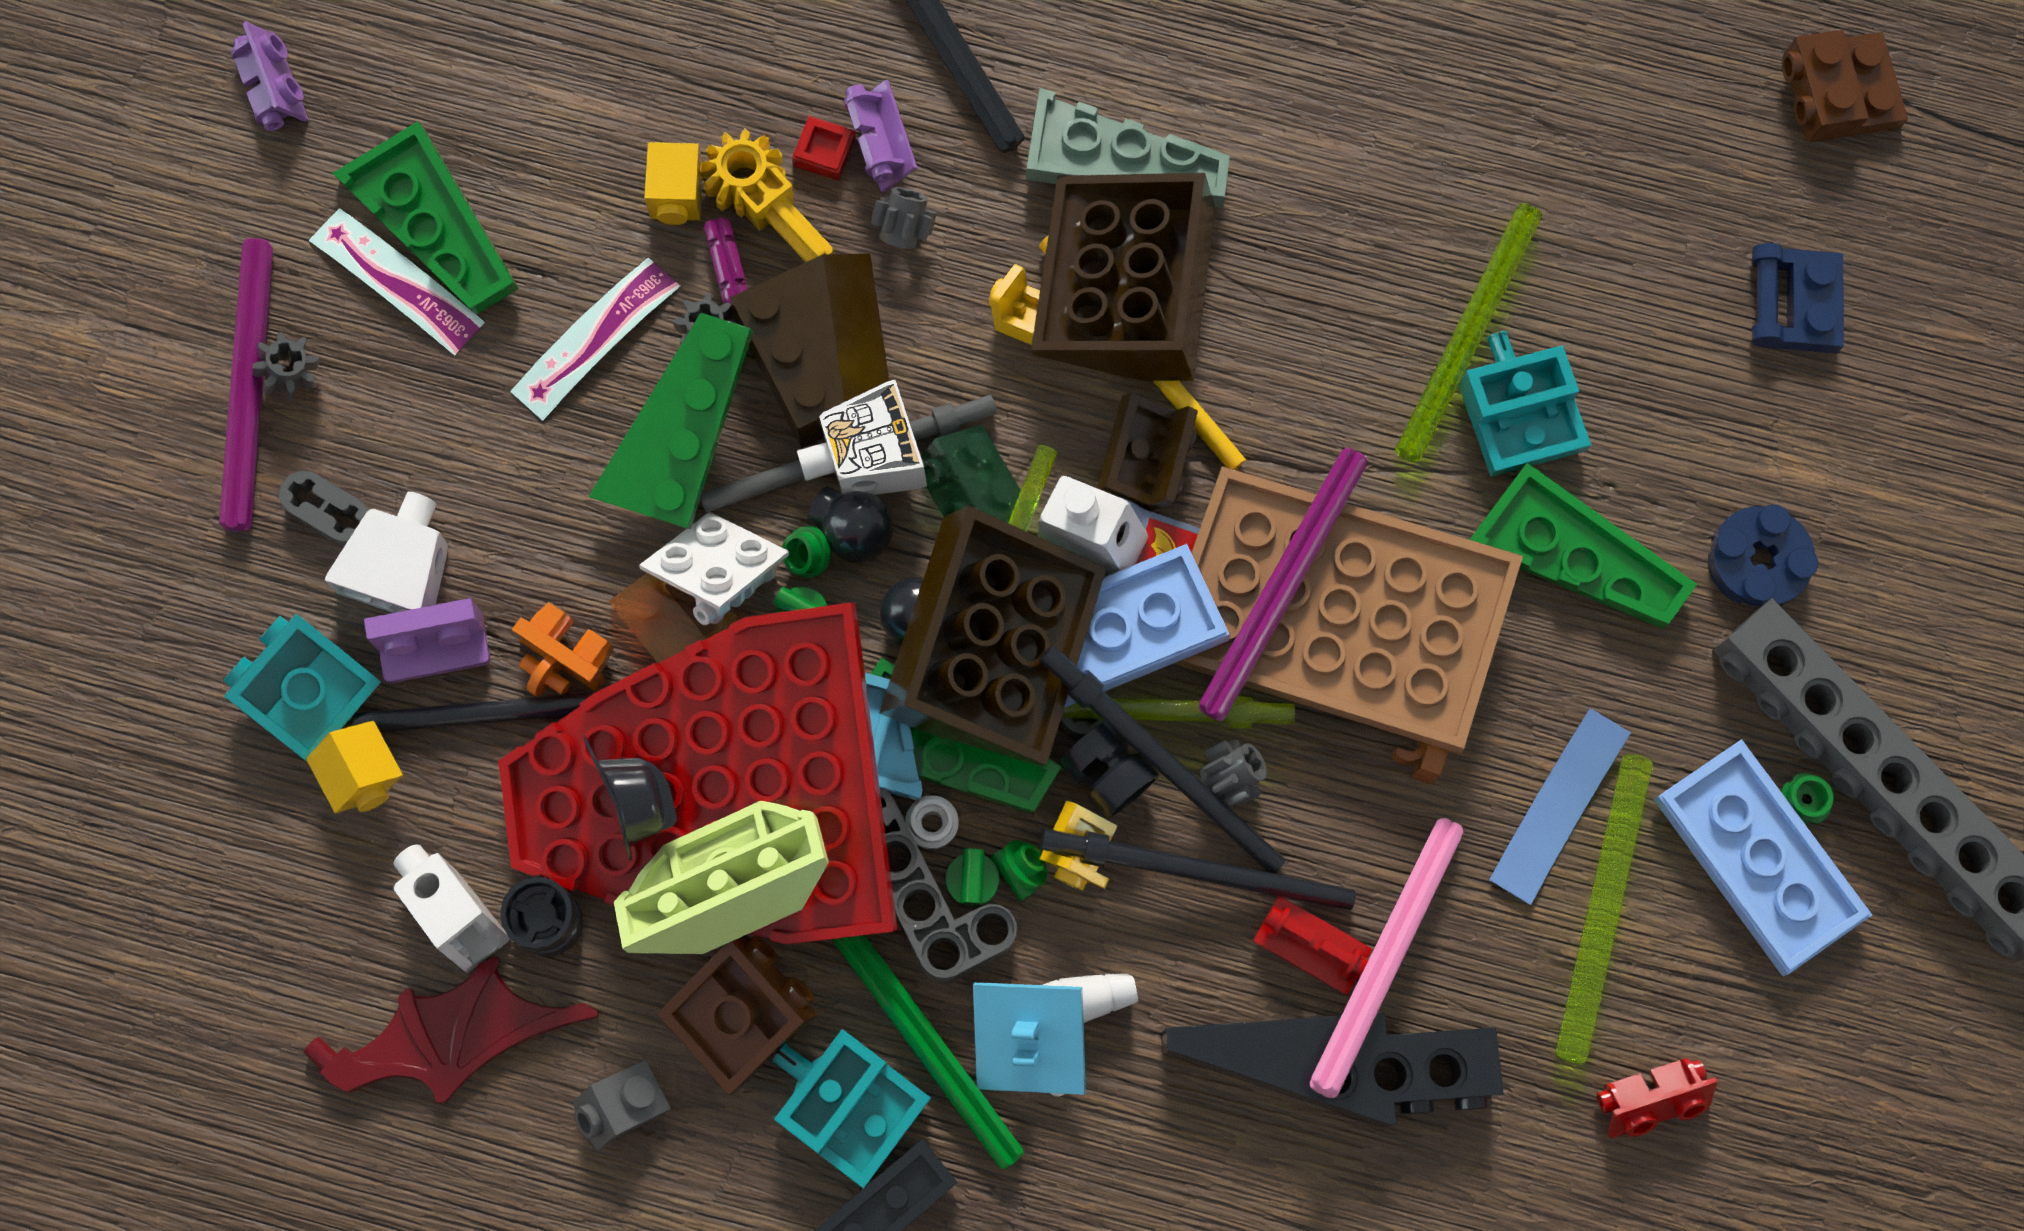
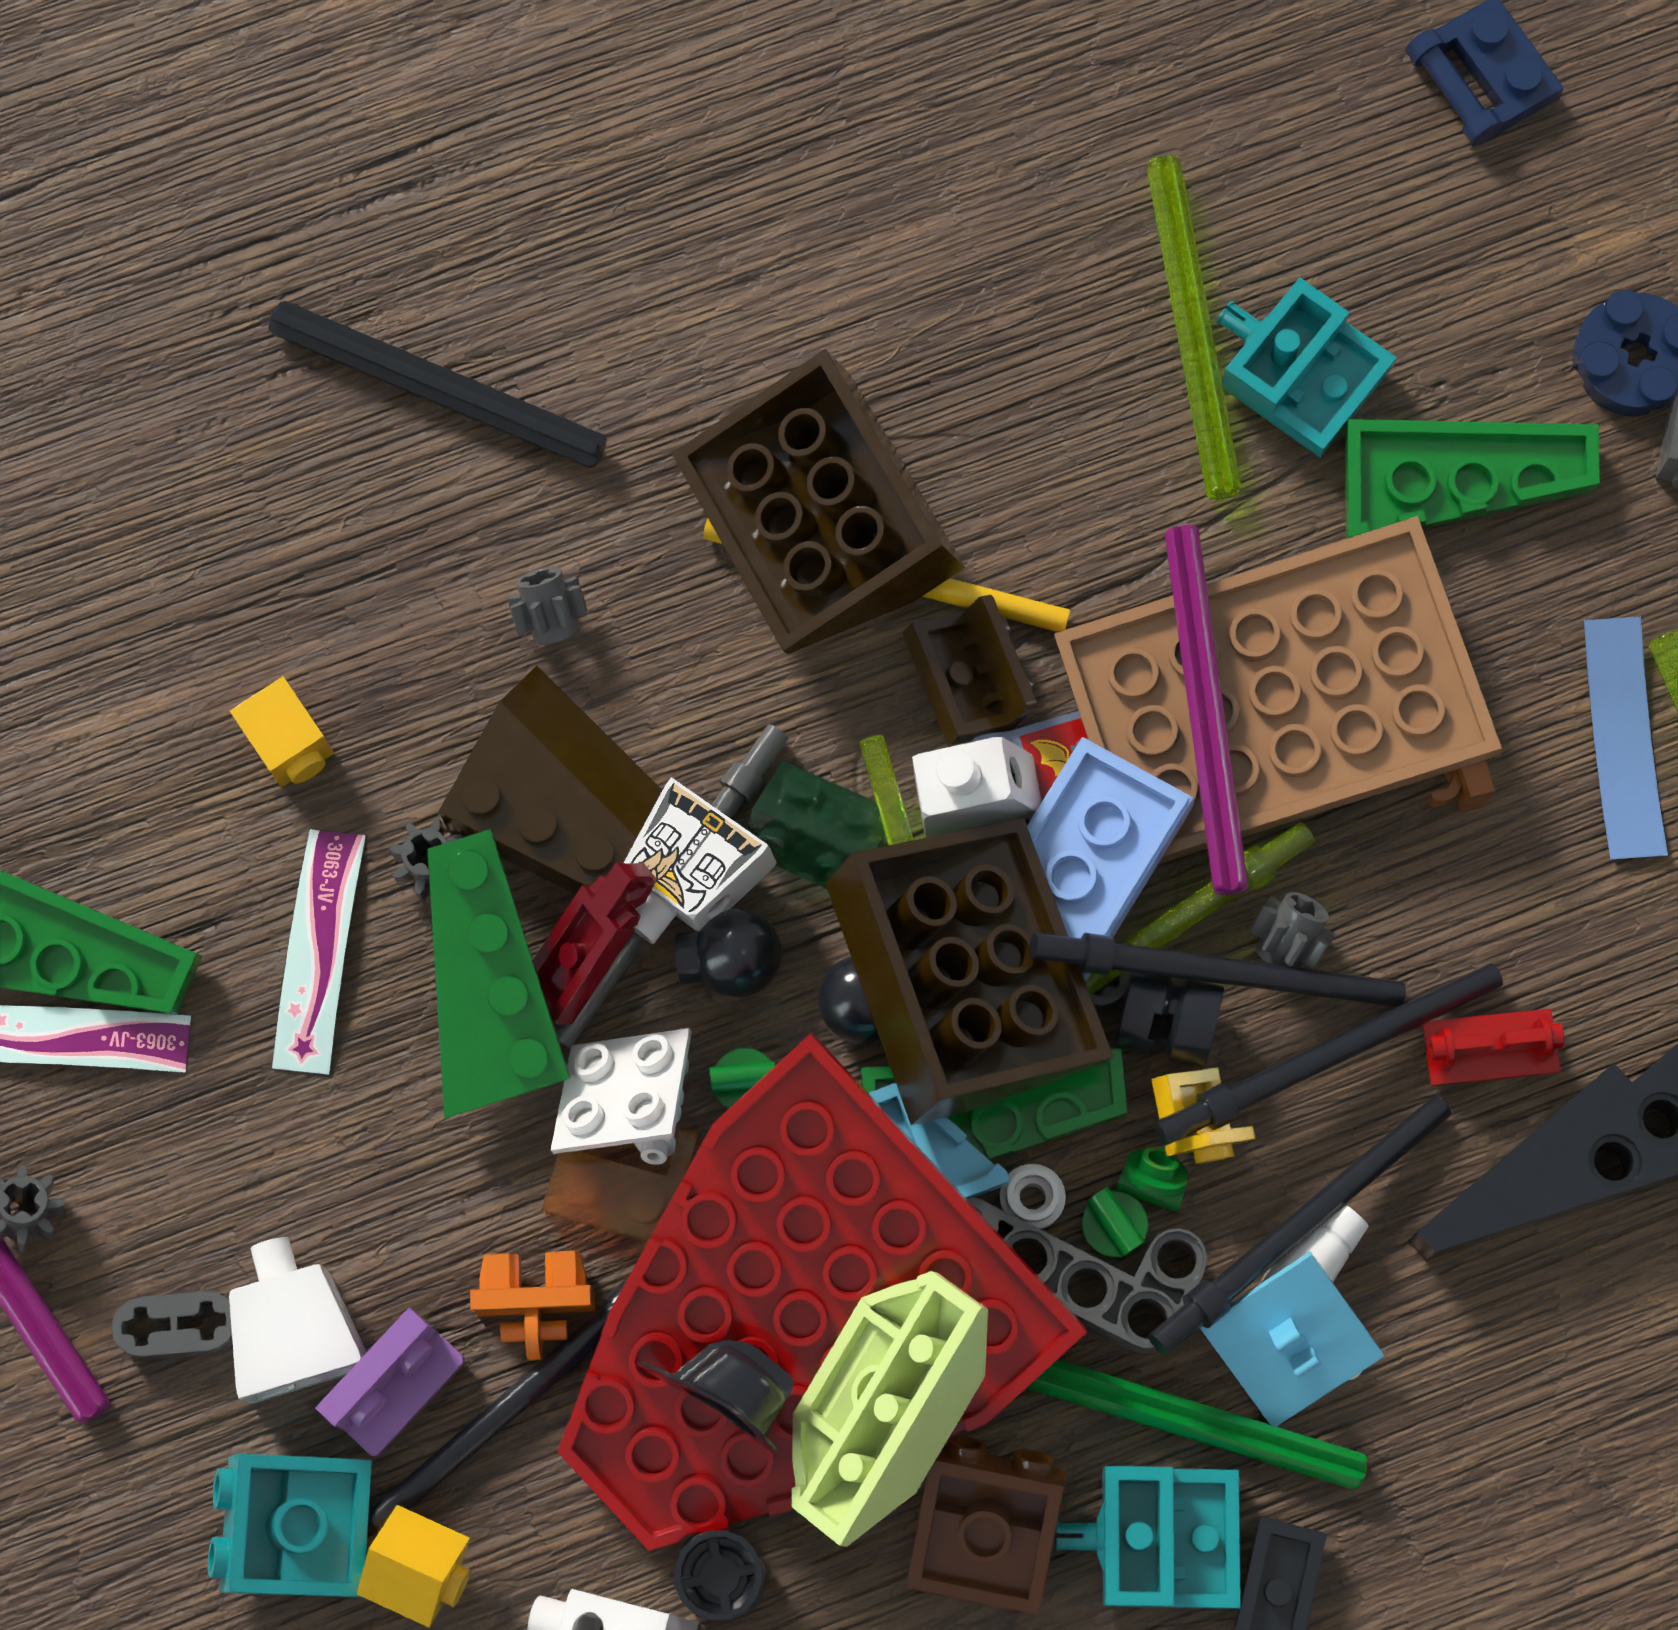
camera: 25 degrees left, 0 degrees up
yellow gear [700,128,834,262] -> none
magenta axle [704,217,748,315] -> none
green plate [782,526,830,578] -> none
red tile [792,116,856,181] -> none
medium lavender hinge [843,80,917,192] -> none
yellow bracket [989,264,1040,345] -> none
sand green wing [1025,87,1230,208] -> none
bright pink axle [1310,818,1463,1098] -> none
none -> dark red hinge [533,861,657,1025]
none -> black bar [1148,1096,1451,1356]

